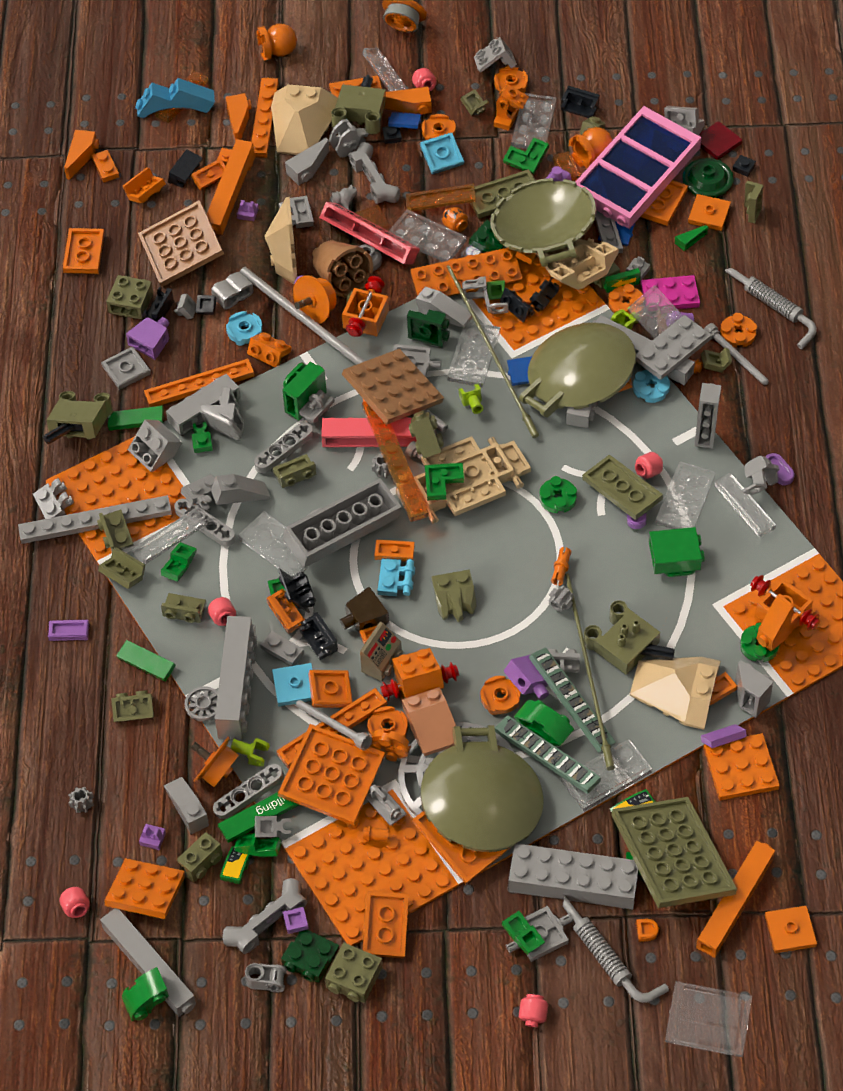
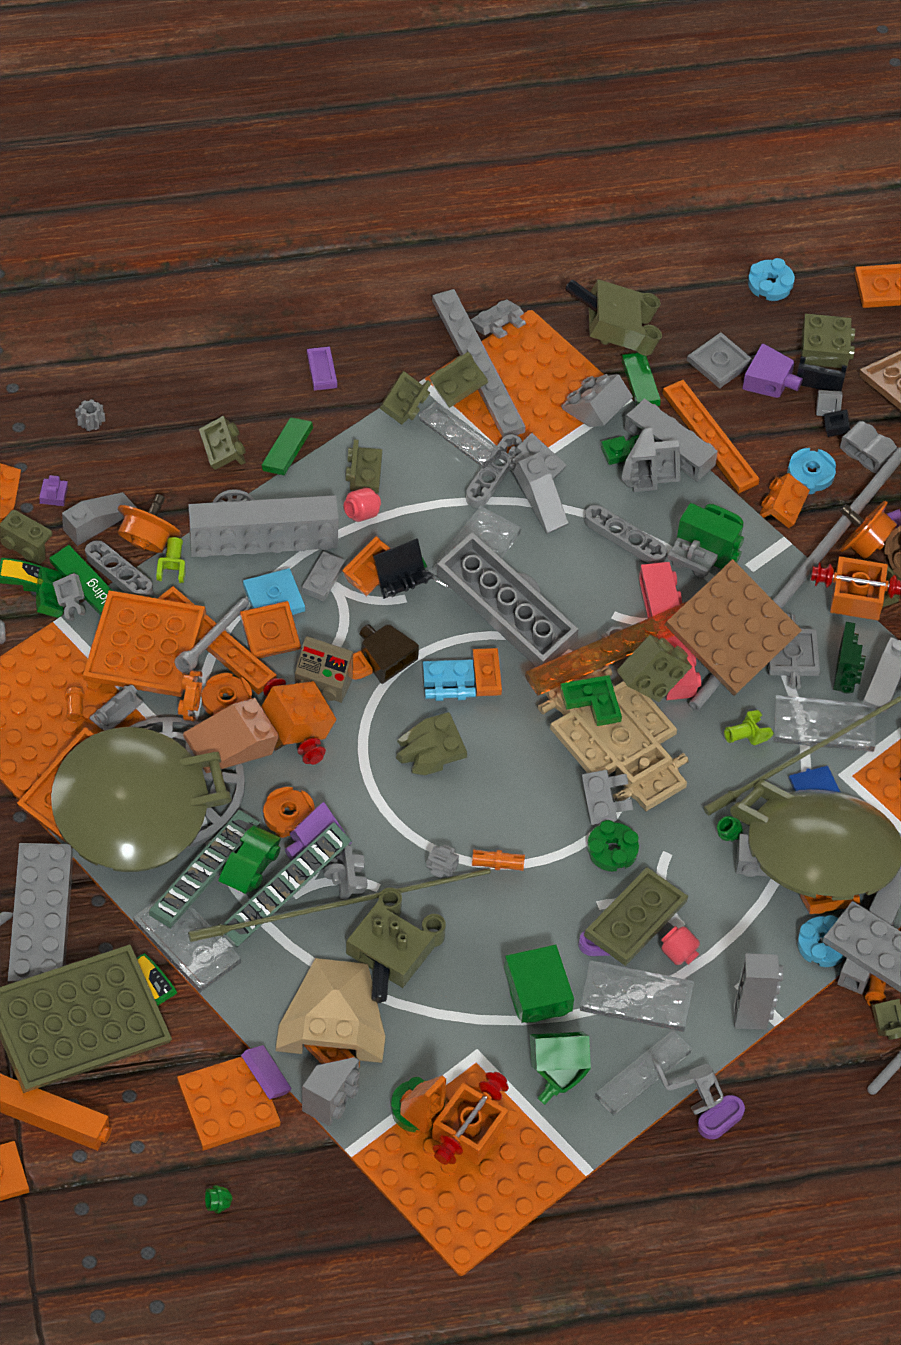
camera: 75 degrees right, 0 degrees up
green slope [161,542,197,582] -> none
olive bracket [273,454,317,488] -> none
black hinge [300,612,338,660] -> none
none -> green plate [205,1185,232,1213]
none -> piece [530,1031,591,1105]
none -> light grey plate [582,770,633,825]
none -> green plate [717,816,743,842]
none -> medium azure plate [748,258,795,301]

